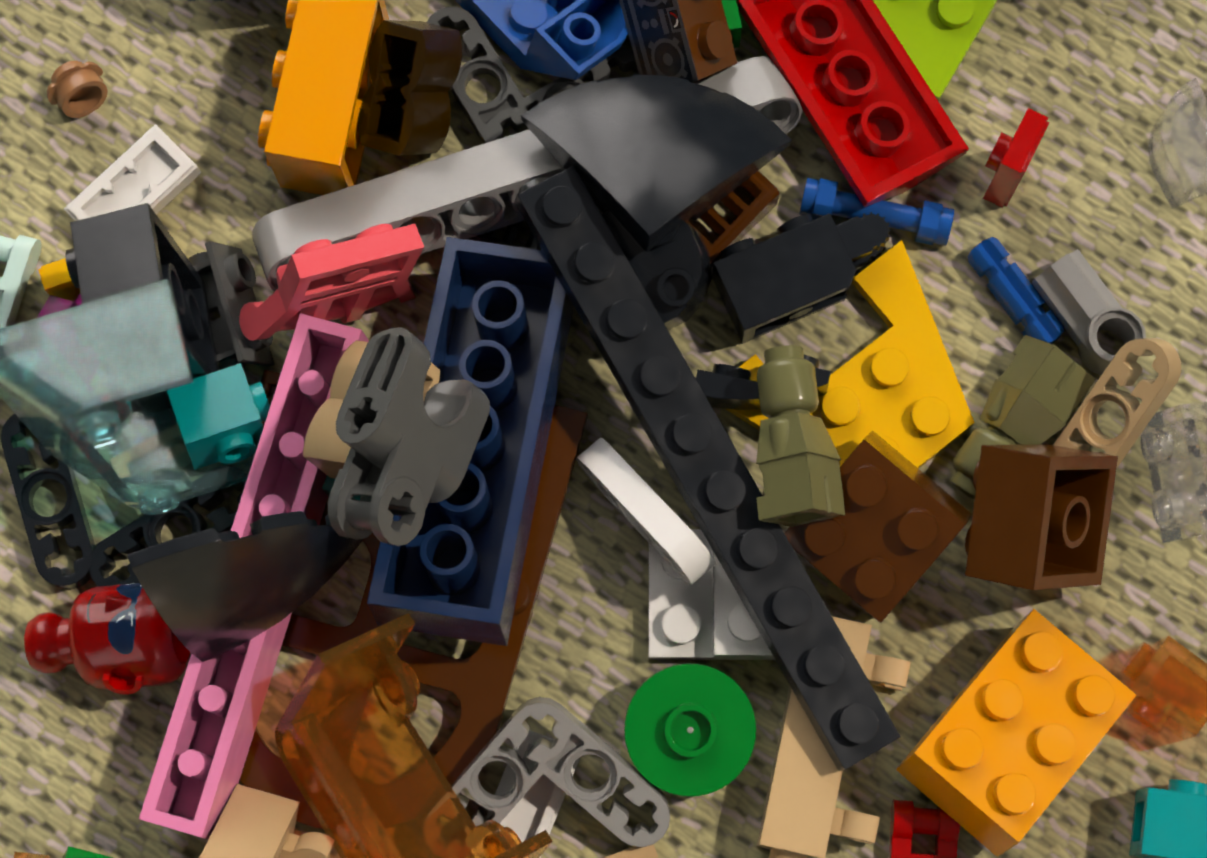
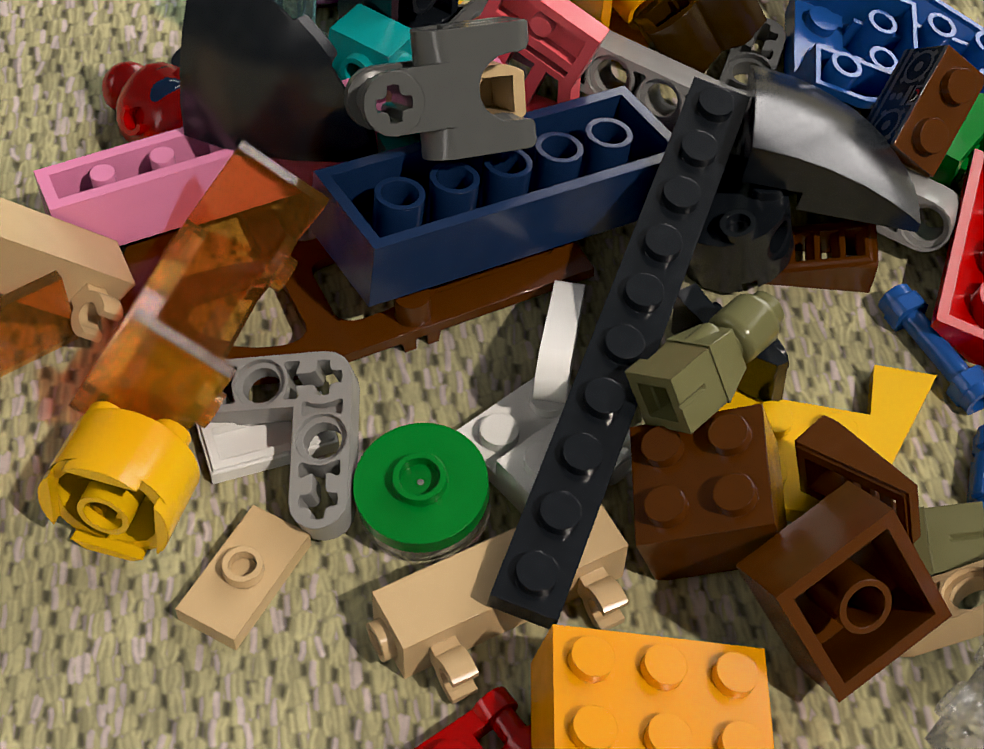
camera: 45 degrees right, 25 degrees down
black hinge [712,212,891,344] -> none
none -> reddish brown slope [795,415,921,544]

